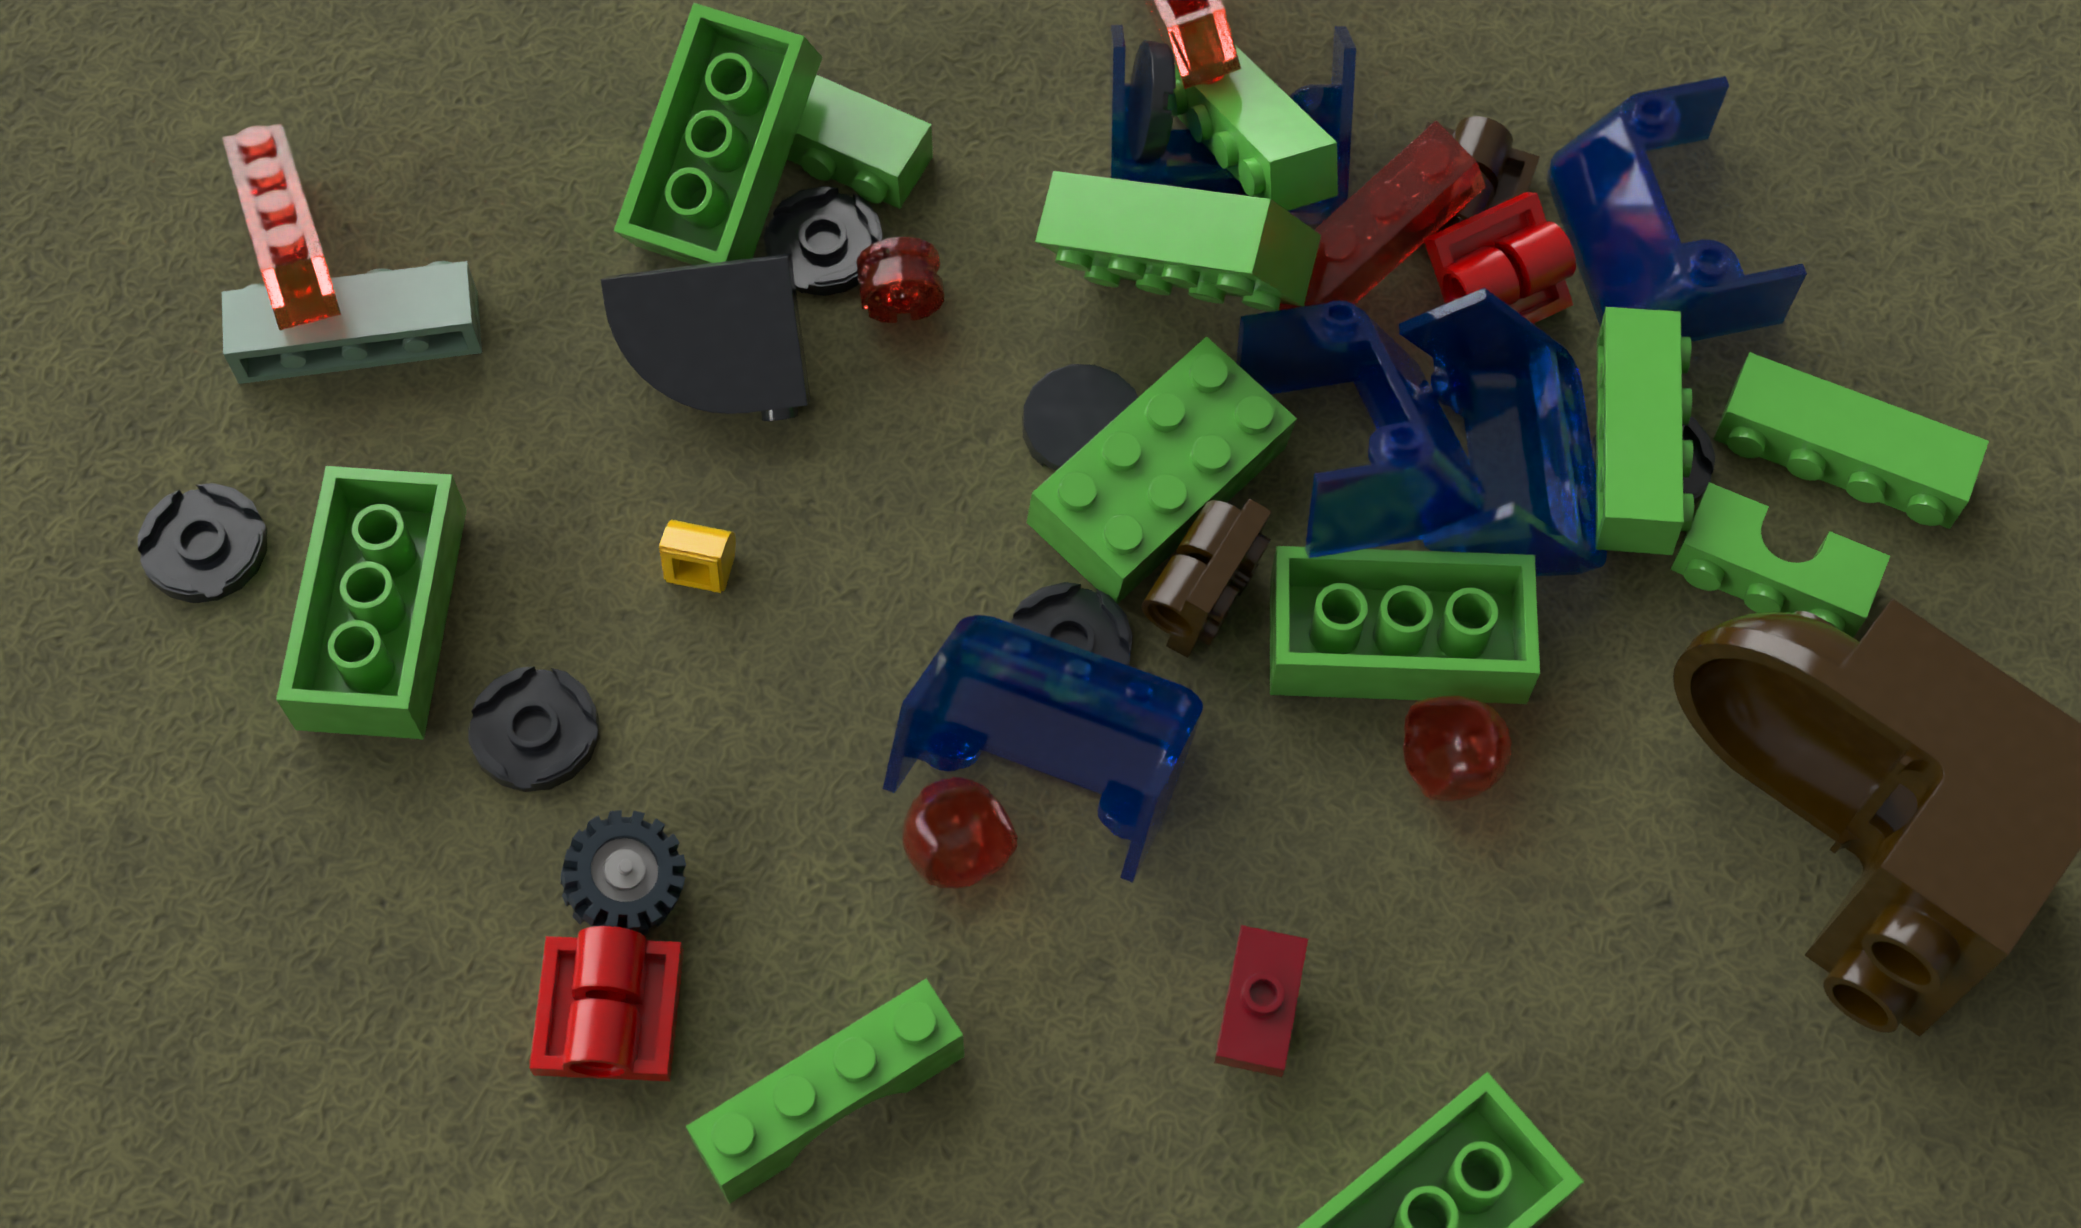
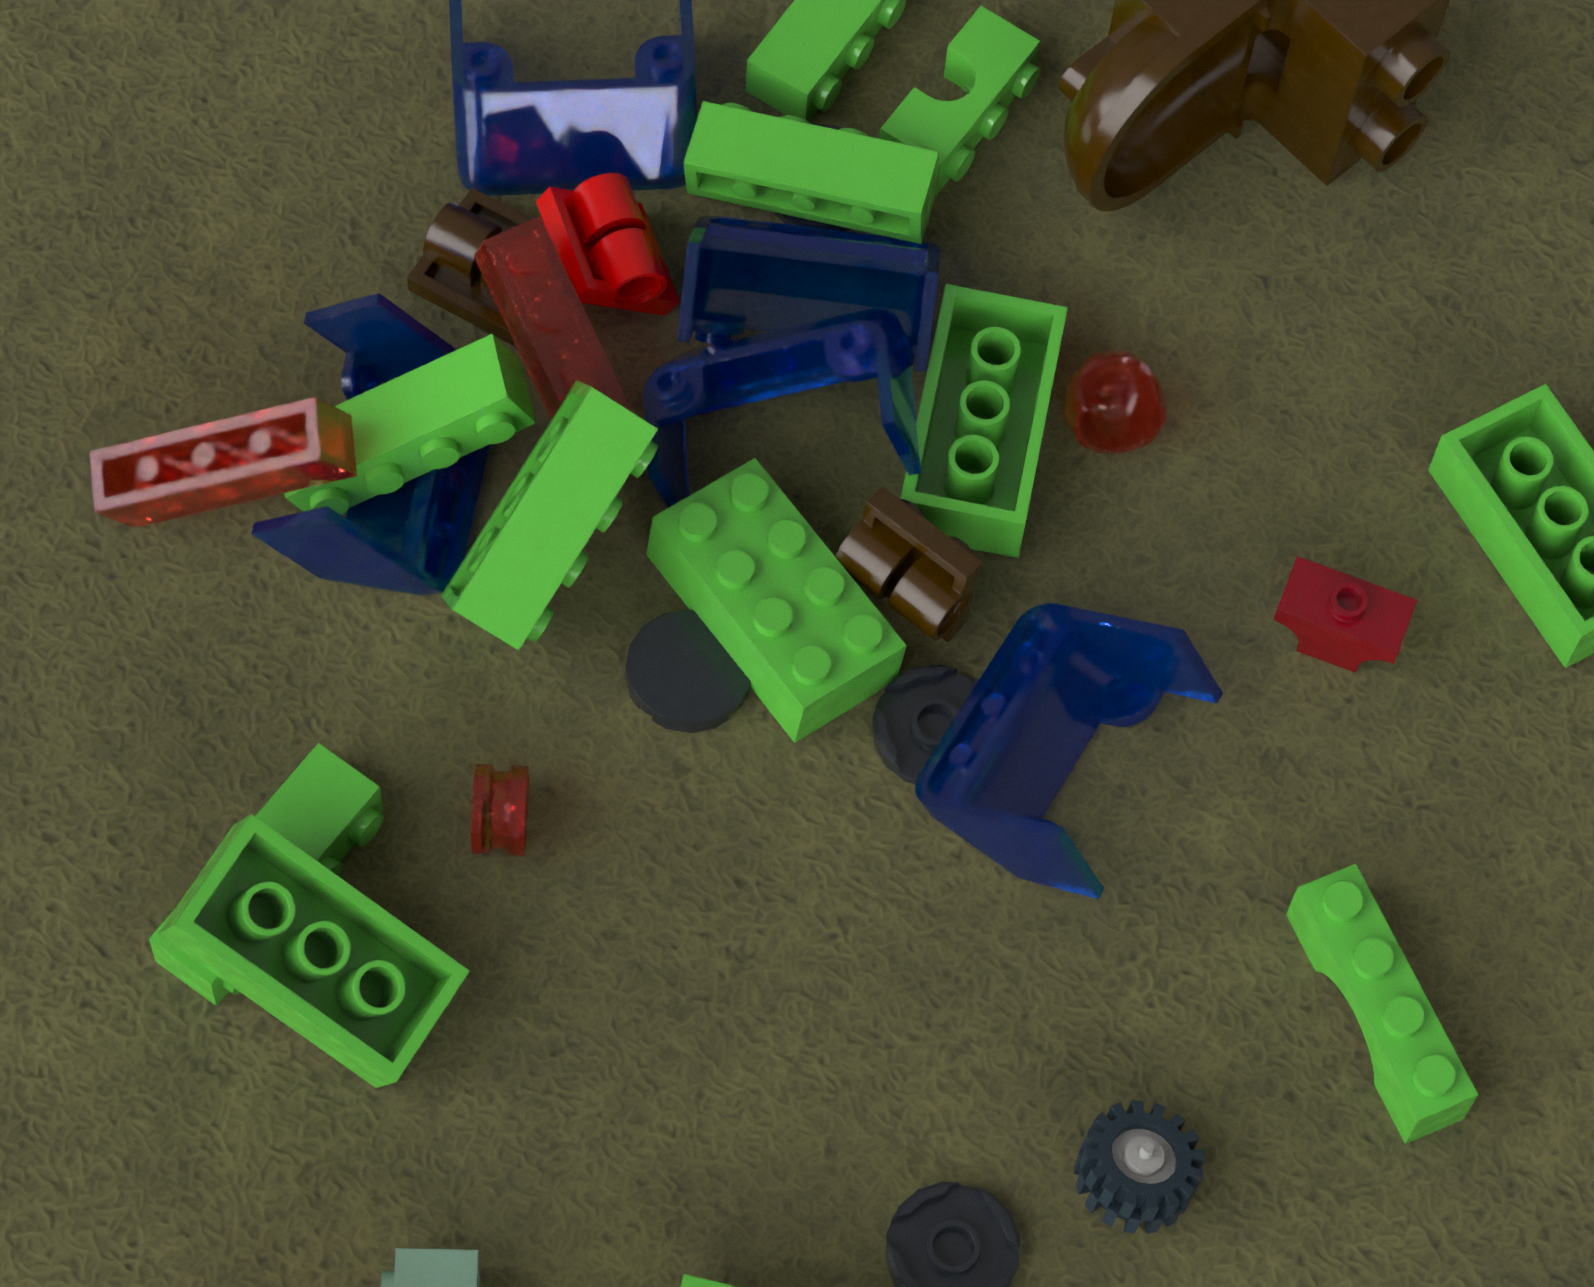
camera: 85 degrees left, 0 degrees up
red plate [529,926,684,1082] -> none
black brick [600,254,811,421] -> none
yellow brick [659,520,736,593] -> none
black tile [764,186,883,296] -> none
clear red hair [902,777,1018,889] -> none
black tile [1127,40,1176,162] -> none

